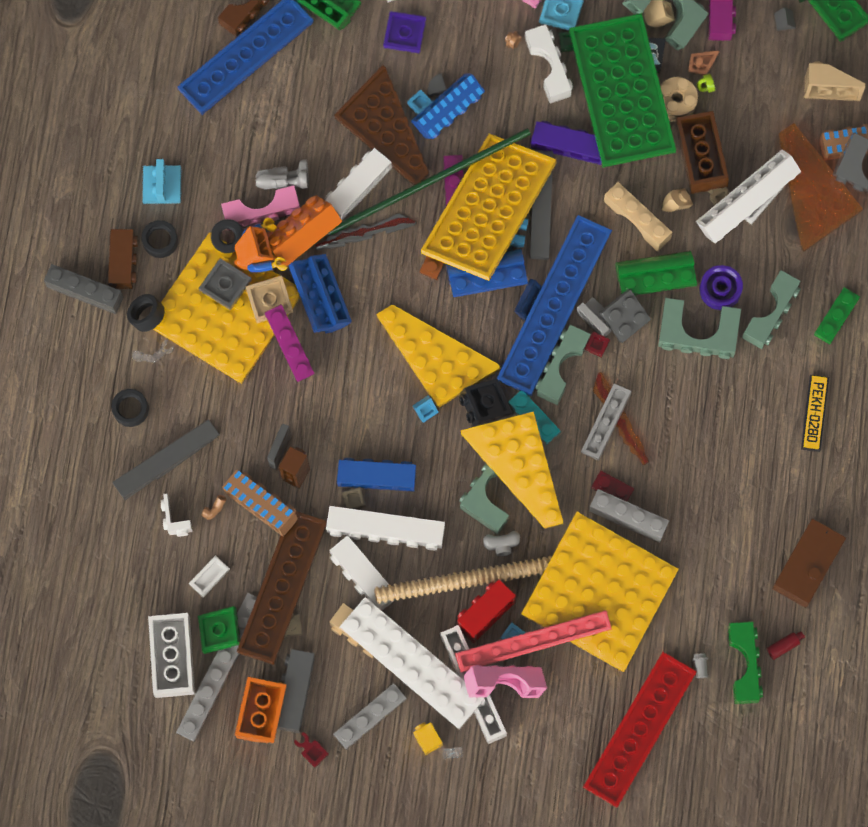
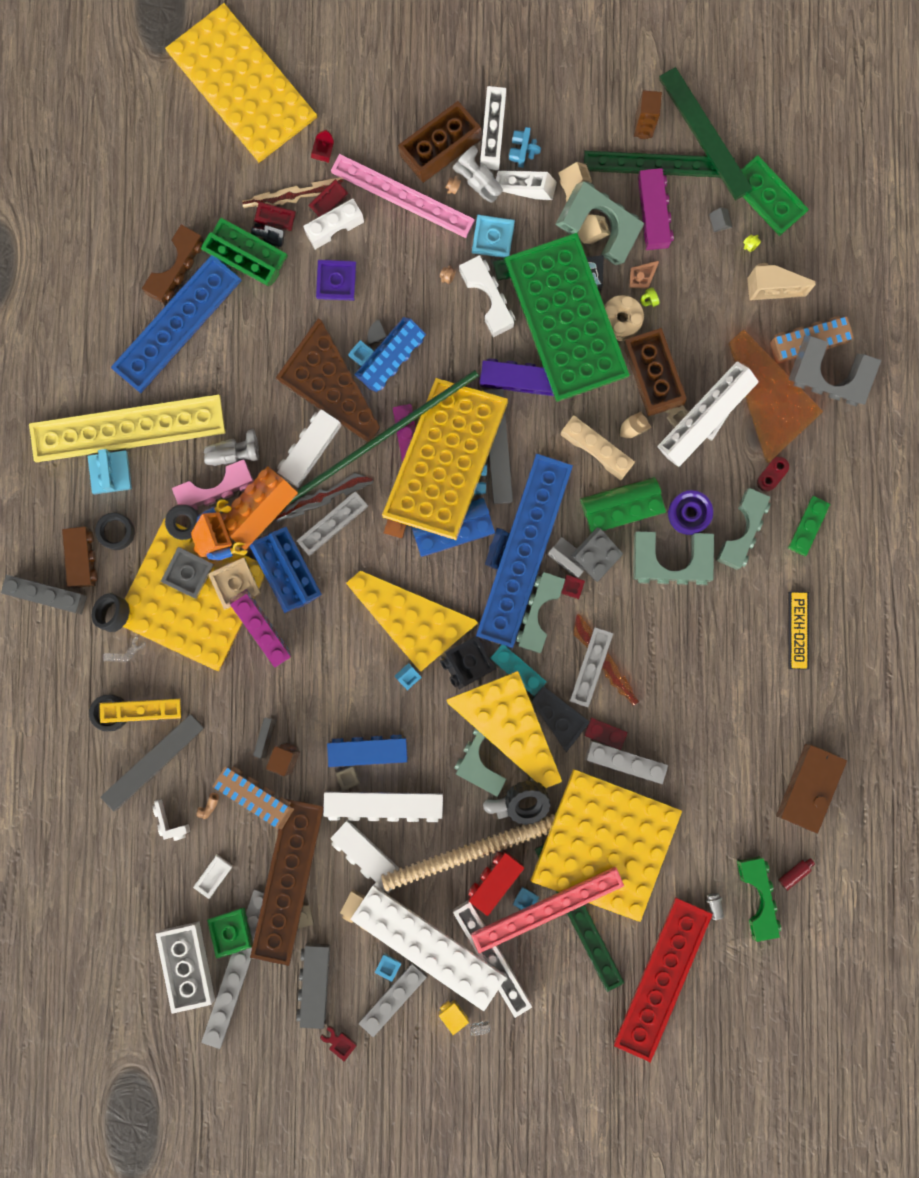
camera: 10 degrees left, 10 degrees up
orange slope [235,677,286,743] -> none
bright pink arch [464,665,547,698] -> none
none -> light yellow plate [29,395,226,462]
none -> yellow plate [100,698,181,723]
none -> light grey plate [297,491,368,556]
none -> dark azure plate [375,953,402,982]
none -> black tyre [505,780,551,825]
none -> black wing [532,686,590,753]
none -> dark green tile [535,843,624,992]
none -> neon yellow plate [744,234,761,252]
none -> dark red plate [757,457,789,492]

